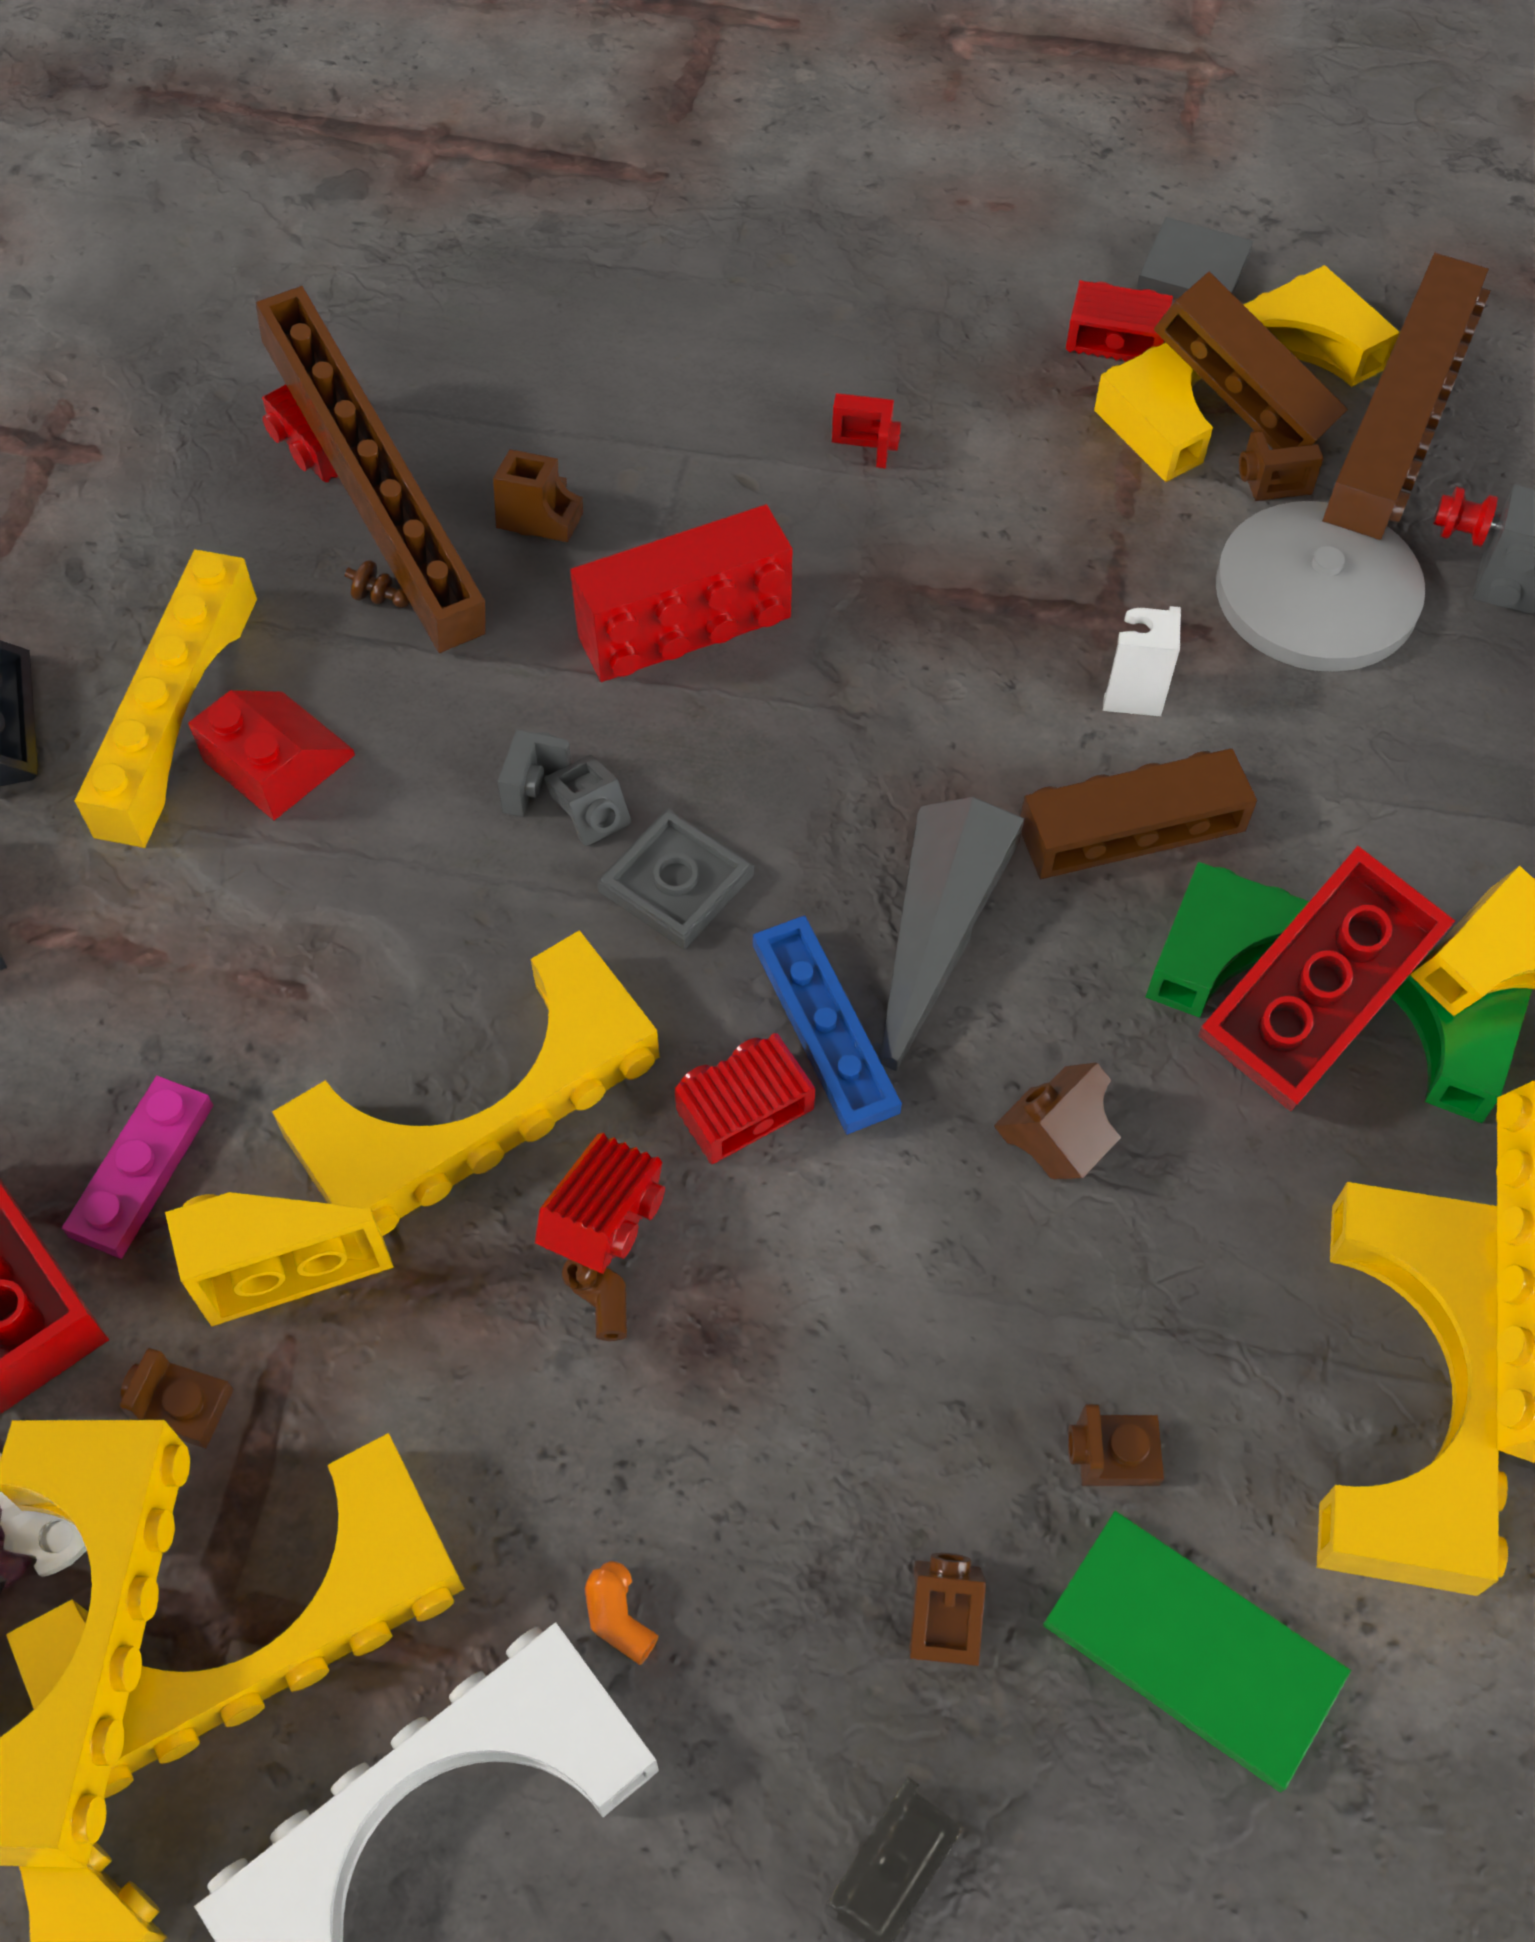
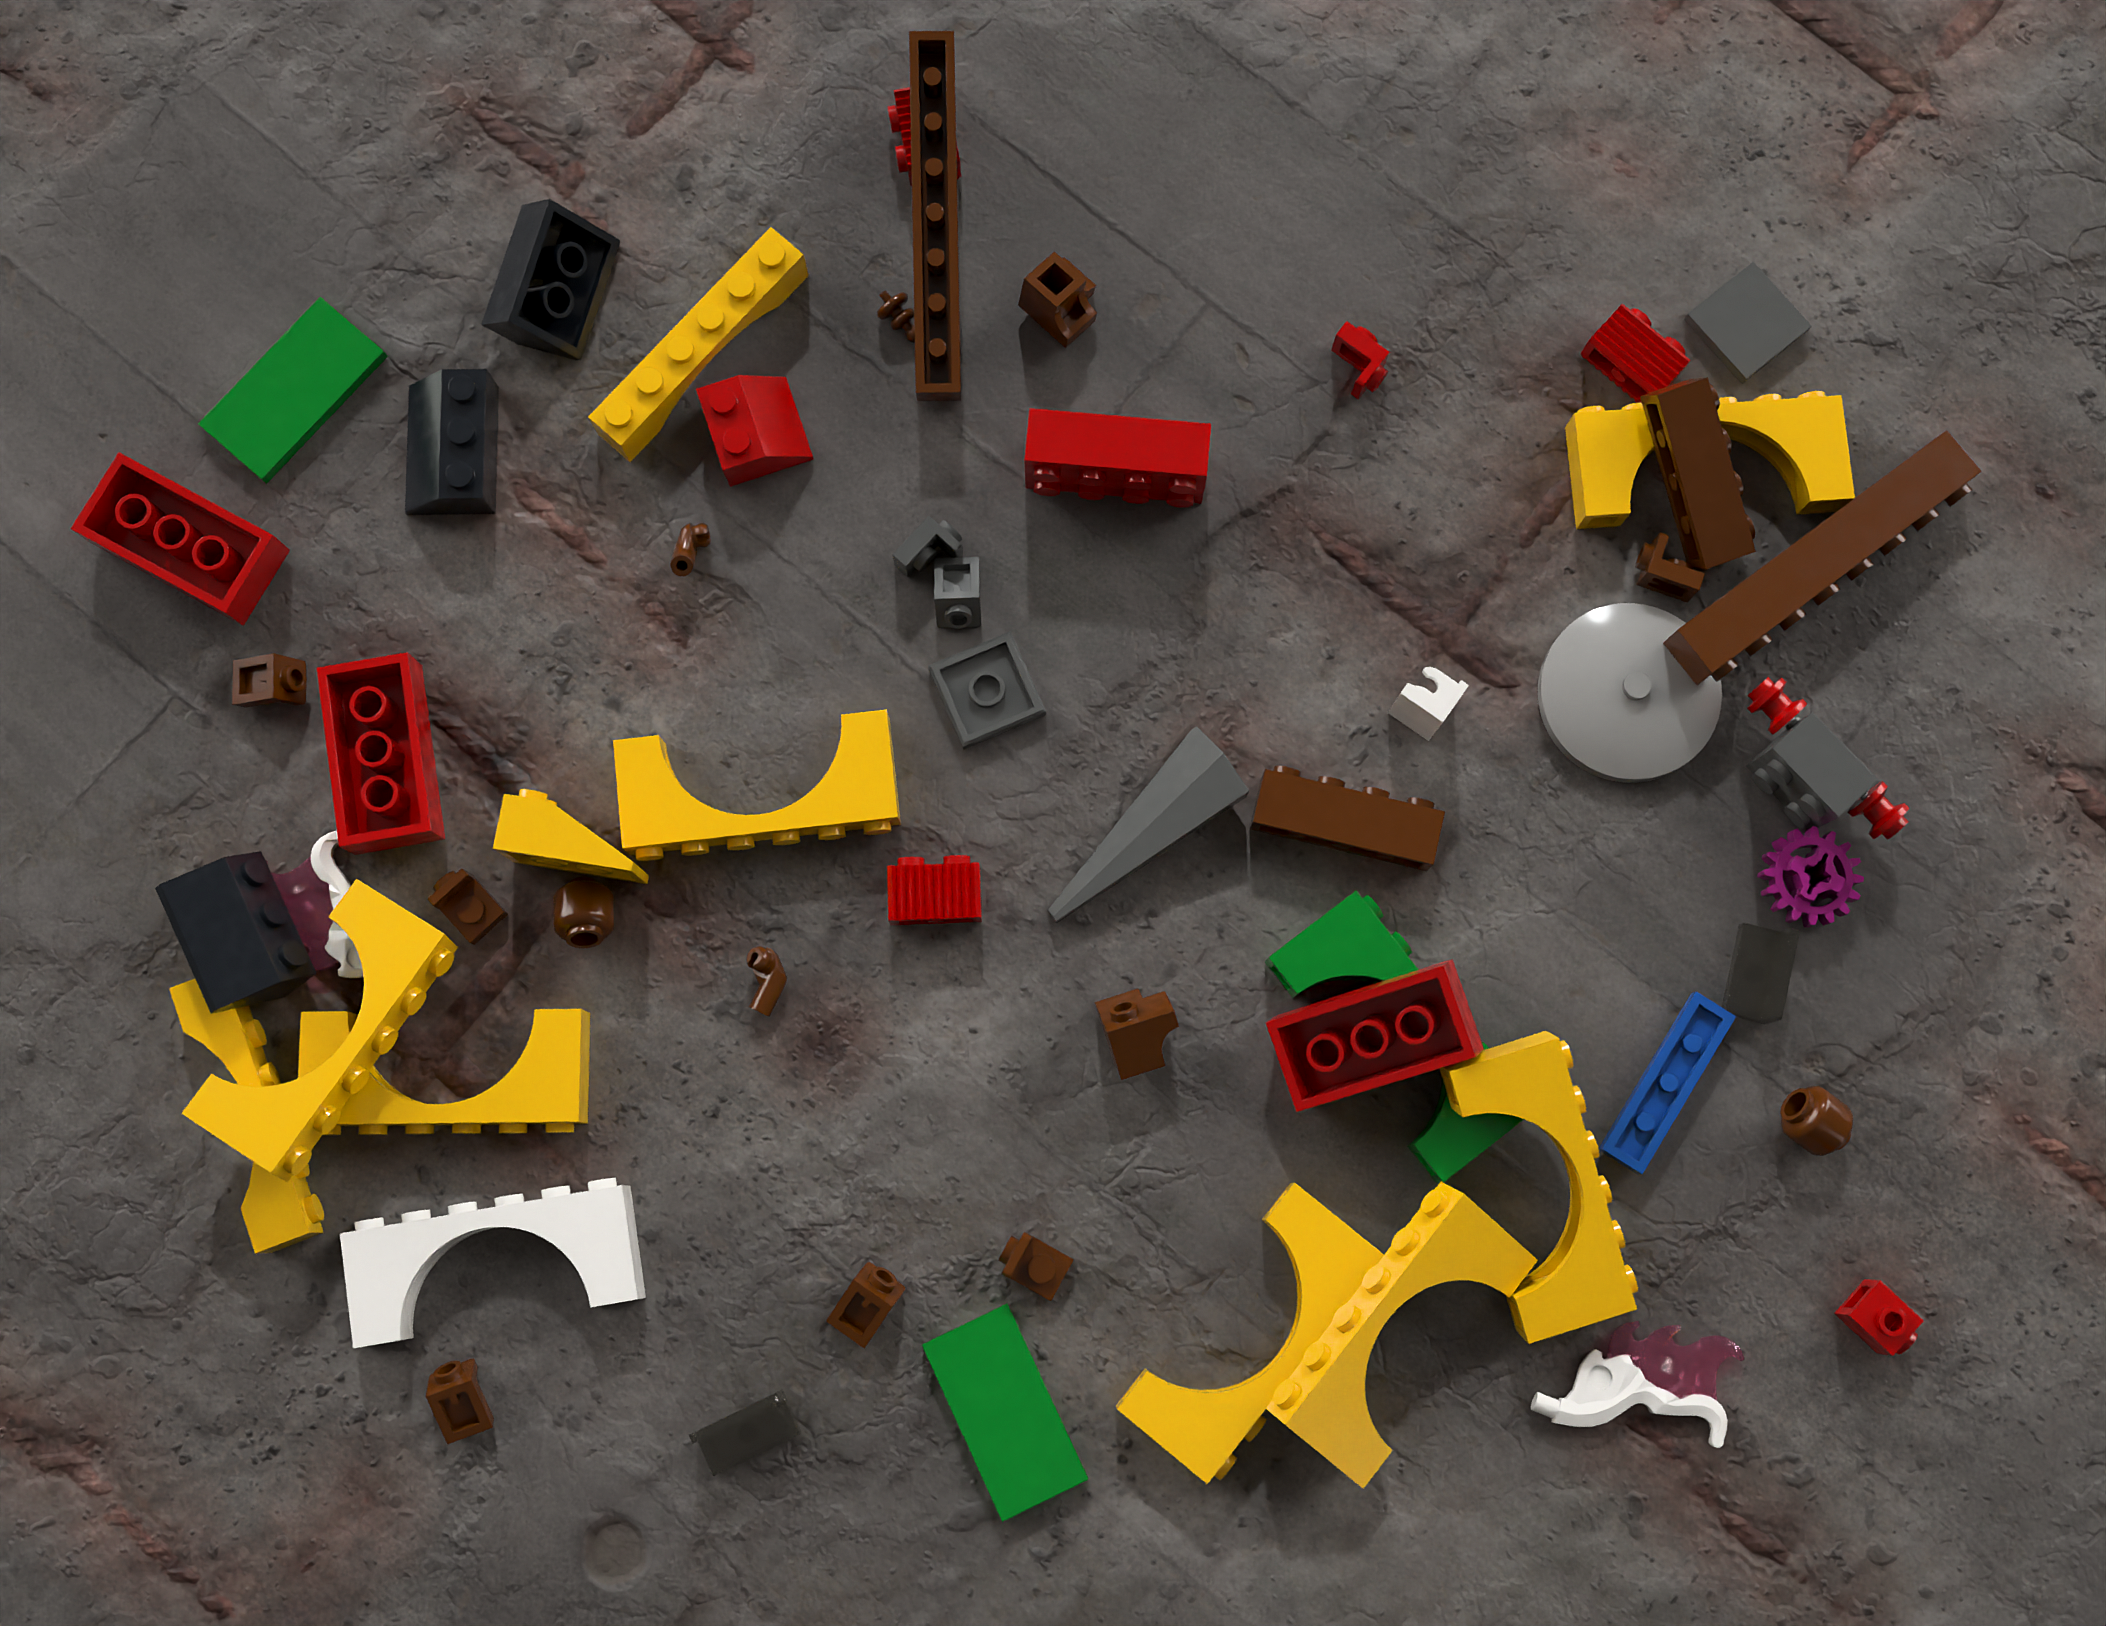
camera: 30 degrees right, 20 degrees up
dark pink plate [62,1075,214,1259] -> none
red brick [535,1132,665,1274] -> none
orange arm [585,1561,659,1665] -> none
blue plate [753,915,902,1135] -> none
none -> reddish brown head [553,877,614,948]
none -> reddish brown arm [670,523,711,576]

